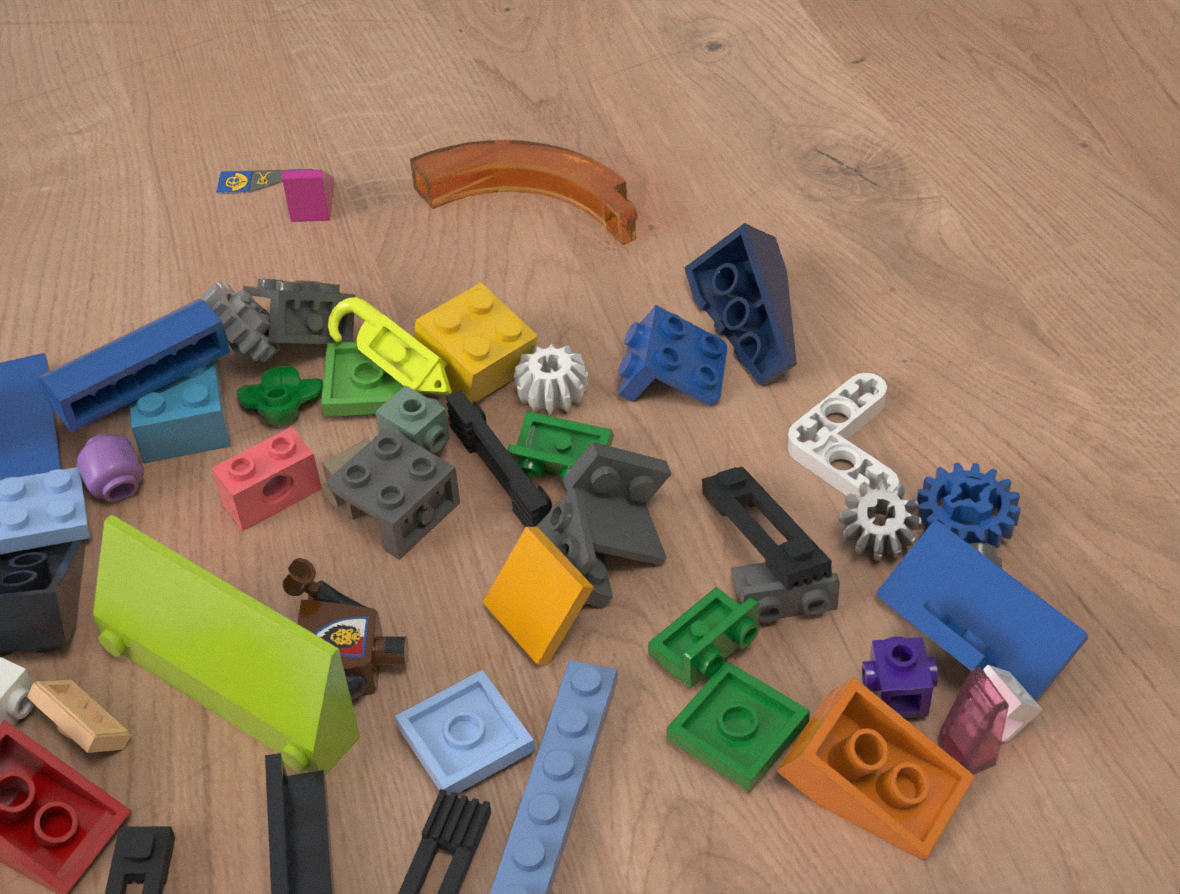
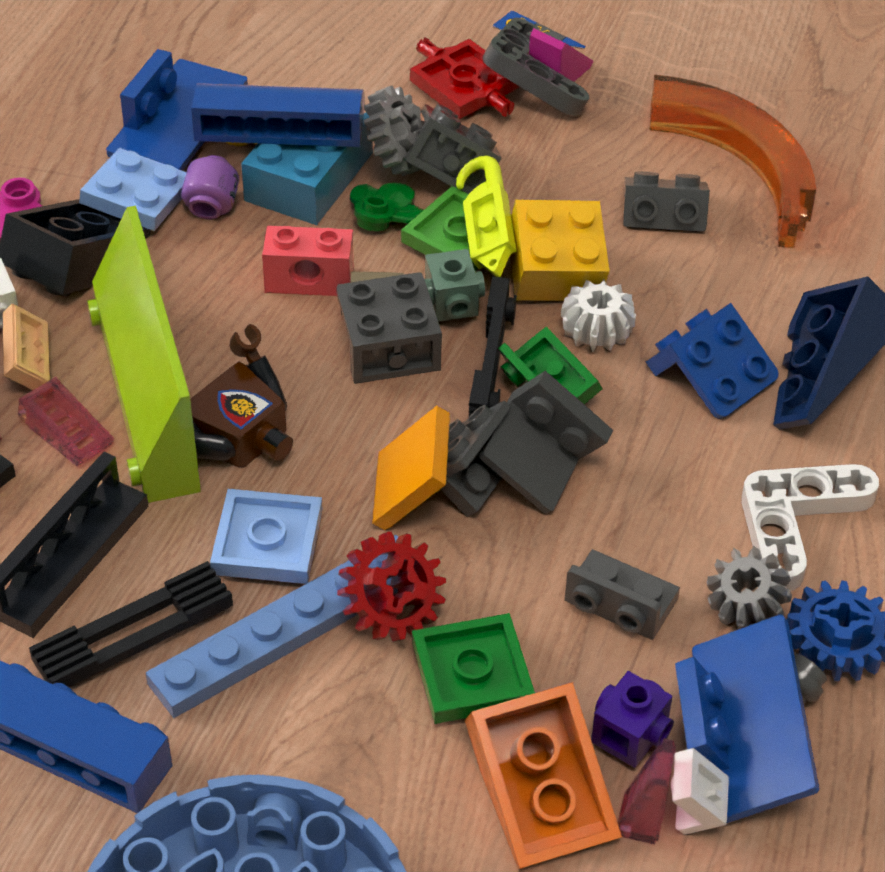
camera: 35 degrees right, 0 degrees up
green bracket [648,587,760,688] -> none
black container [702,466,832,591] -> none
none -> clear pink slope [18,377,114,467]
none -> red gear [337,531,447,642]
none -> red plate [410,38,519,119]
none -> dark grey beam [482,18,590,116]
none -> dark grey bracket [623,171,710,231]

